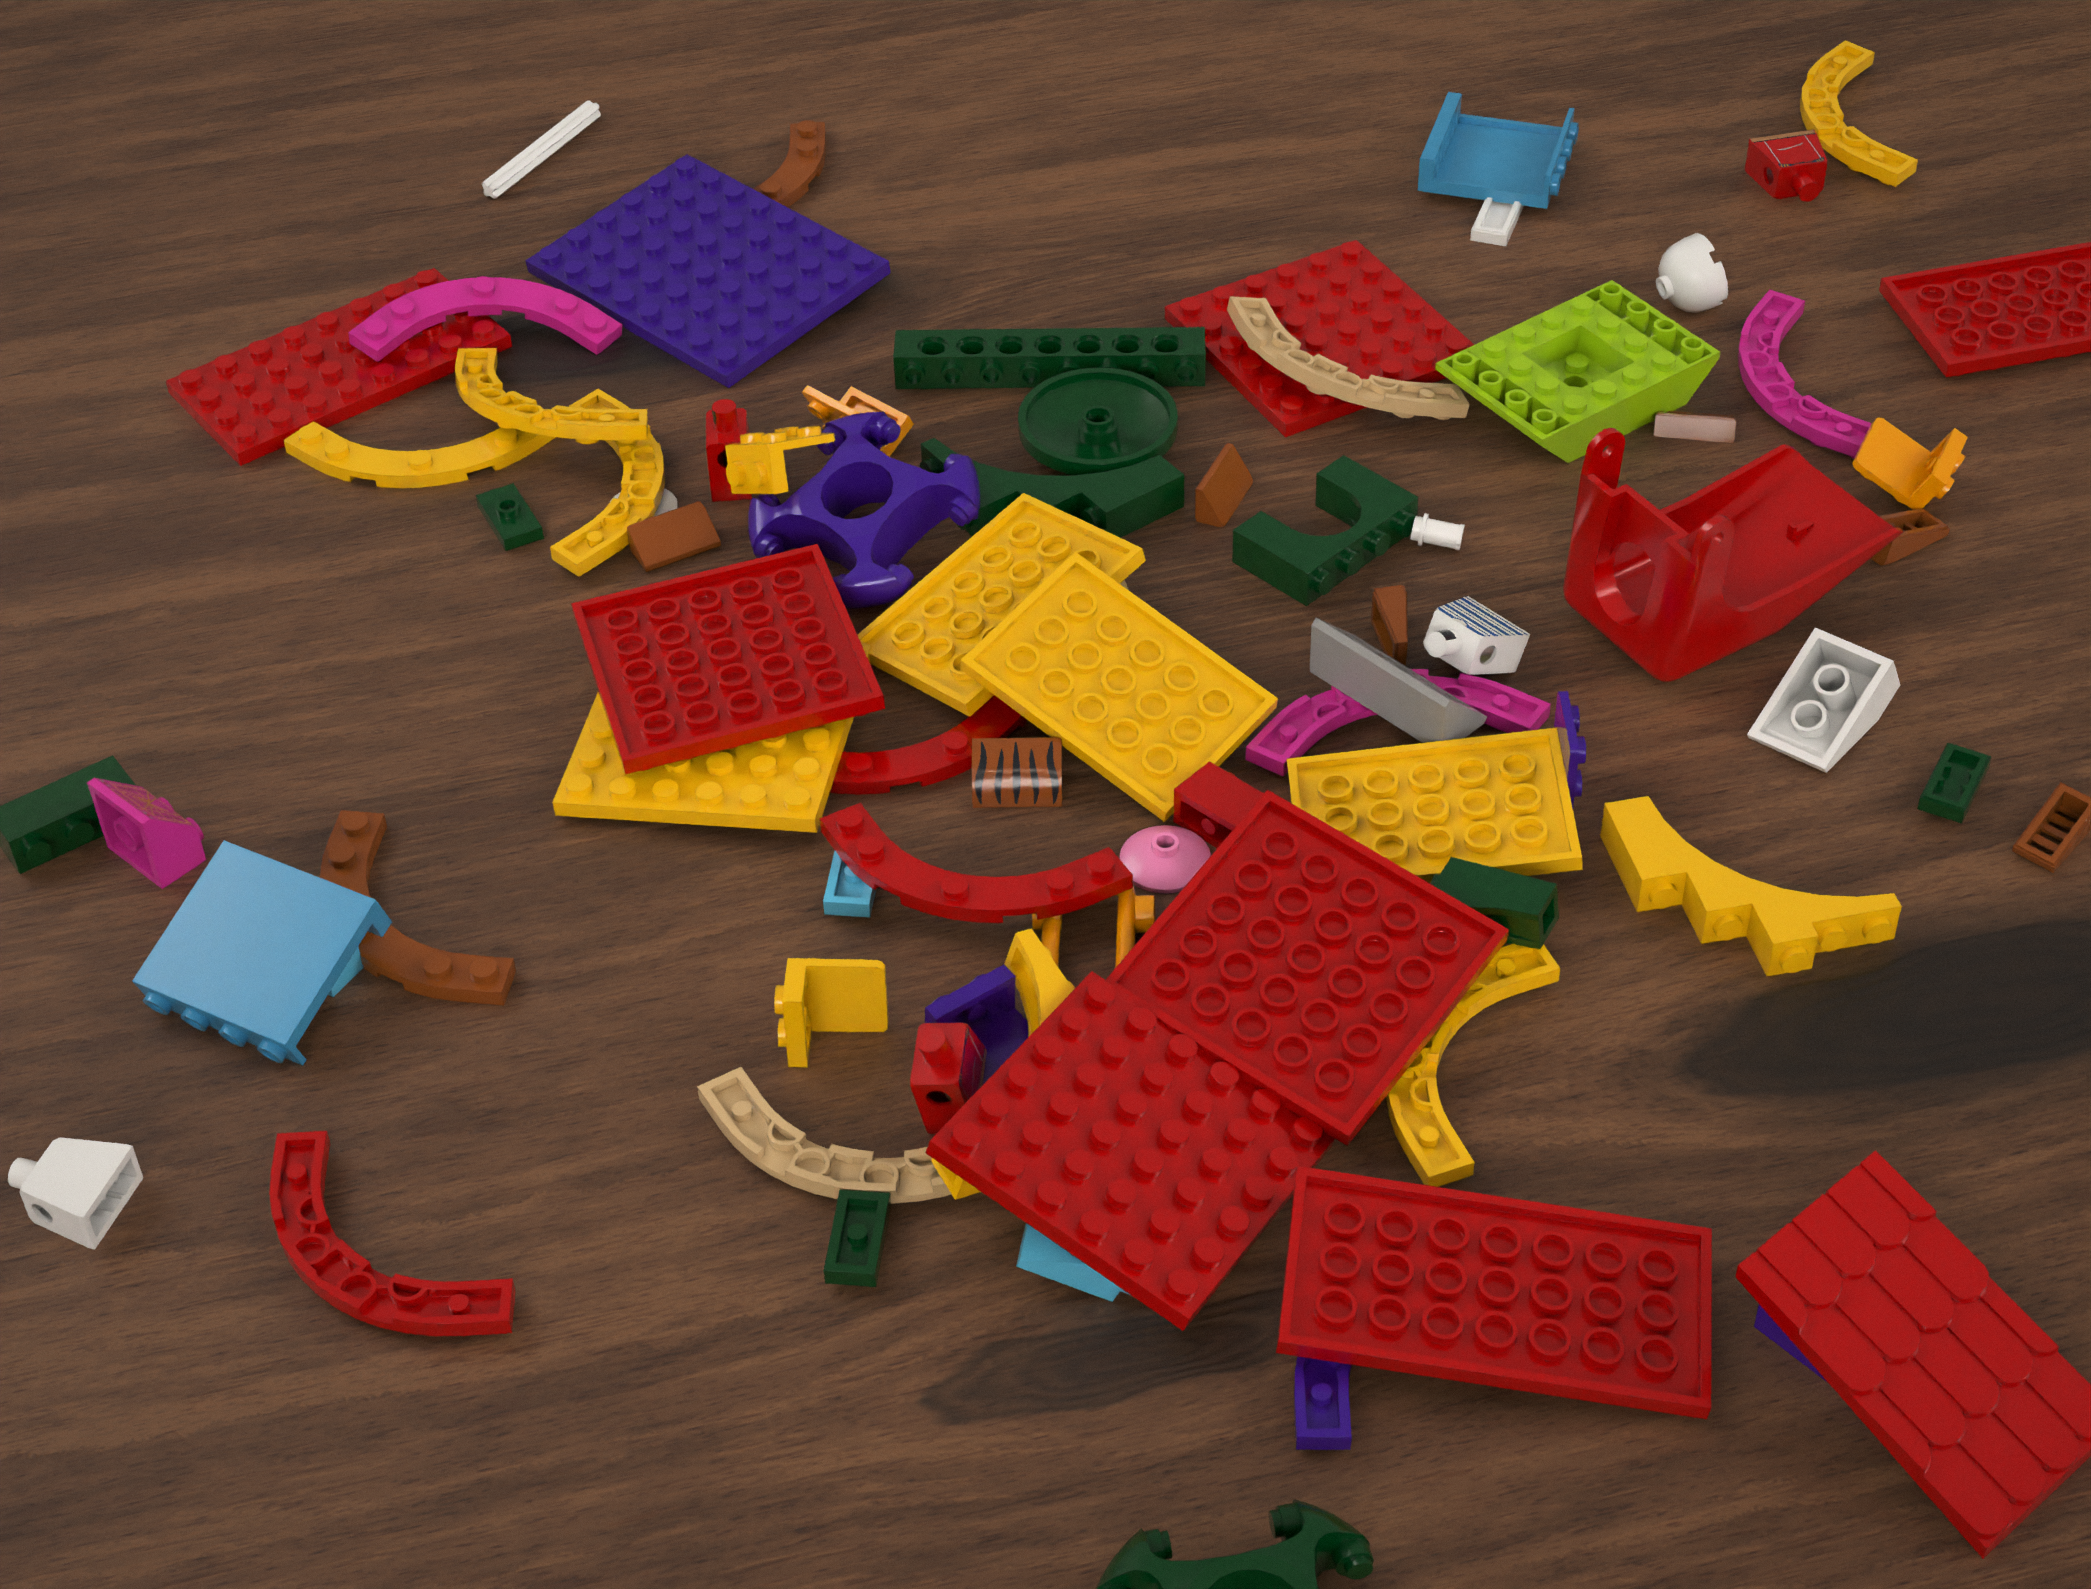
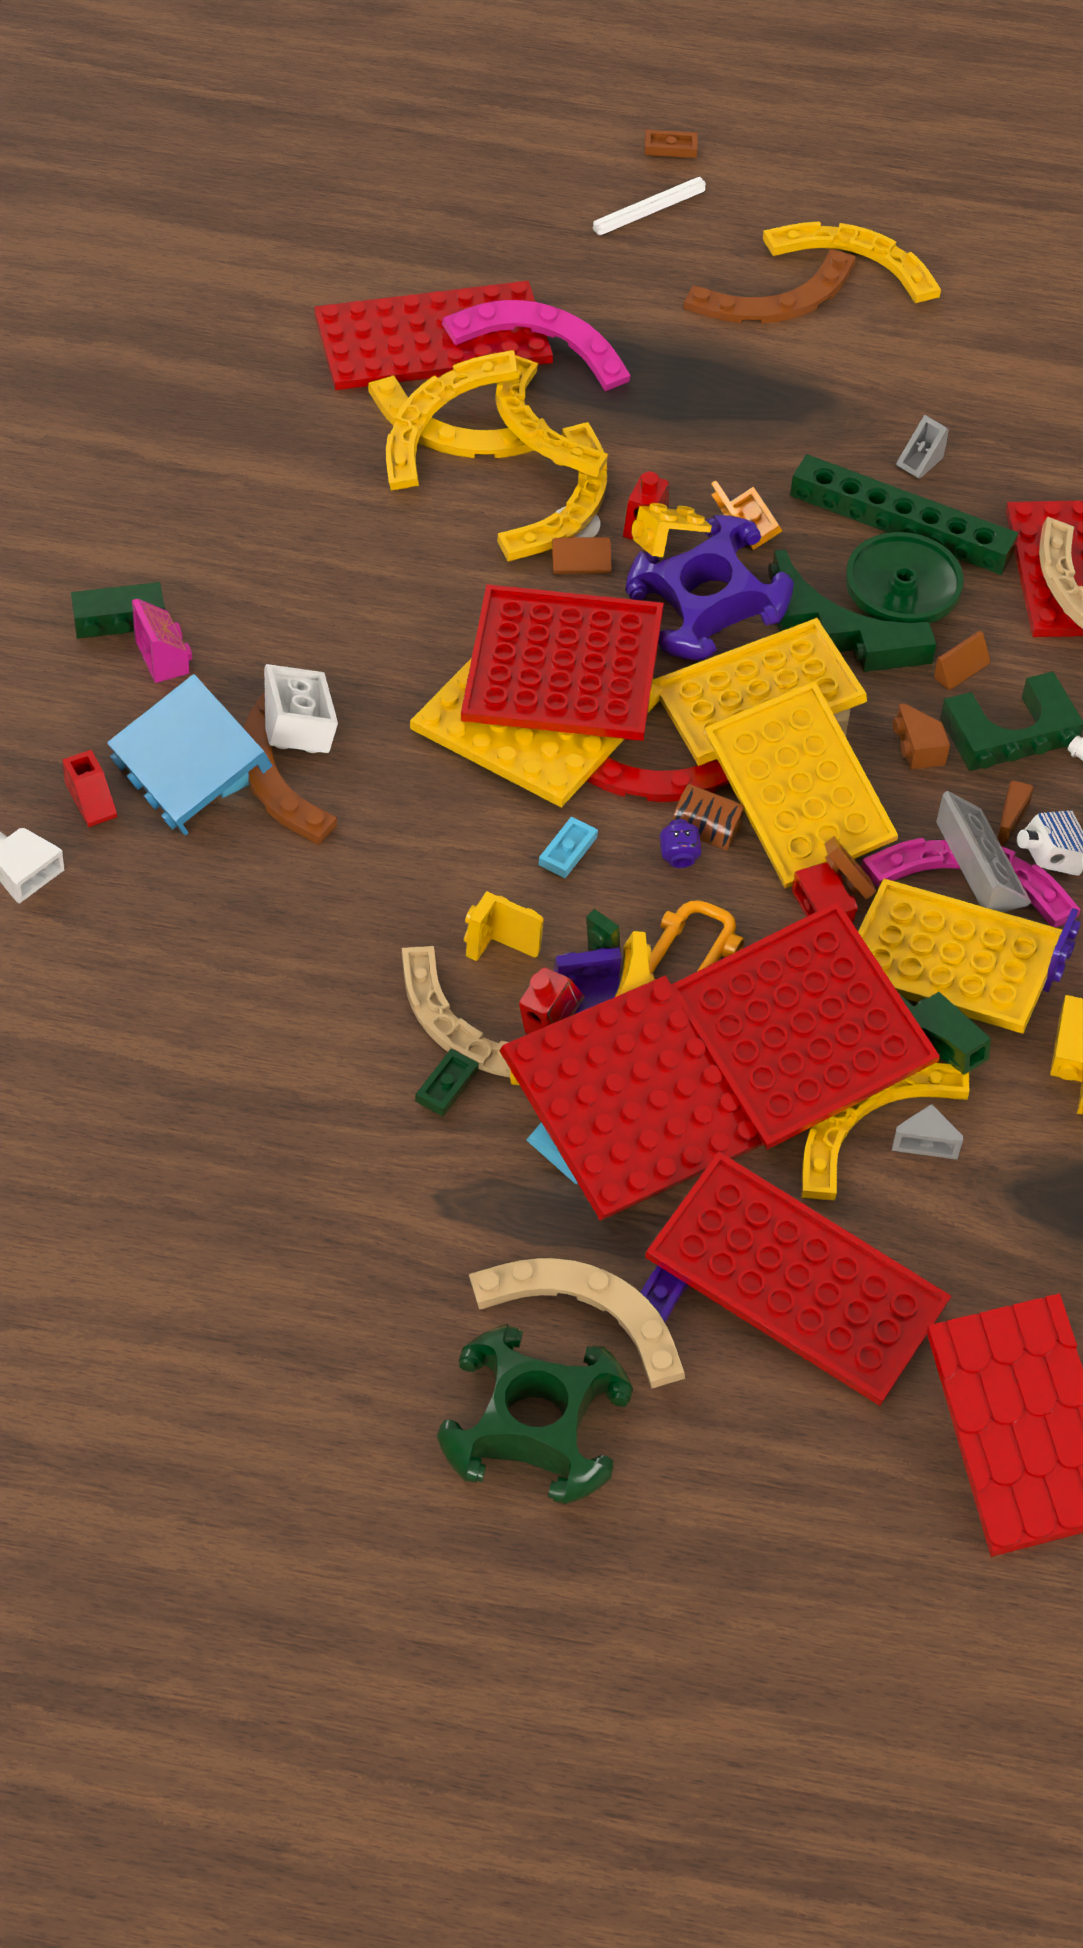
camera: 20 degrees right, 10 degrees up
red plate [269,1131,516,1336] -> none
dark green plate [475,483,544,551] -> none
dark purple plate [525,154,891,388] -> none
red plate [819,803,1133,923] -> none
bright pink dish [1119,825,1211,894] -> none
none -> red slope [62,750,117,827]
none -> white slope [264,664,338,753]
none -> yellow plate [386,350,519,491]
none -> tan plate [469,1258,685,1389]
none -> dark green plate [586,909,621,953]
none -> dark orange plate [644,130,698,158]
none -> dark purple head [659,819,702,868]
none -> yellow plate [763,222,941,303]
none -> dark orange plate [824,836,876,900]
none -> dark orange slope [892,703,950,770]
none -> light grey slope [892,1104,963,1160]
none -> light grey slope [896,415,949,479]

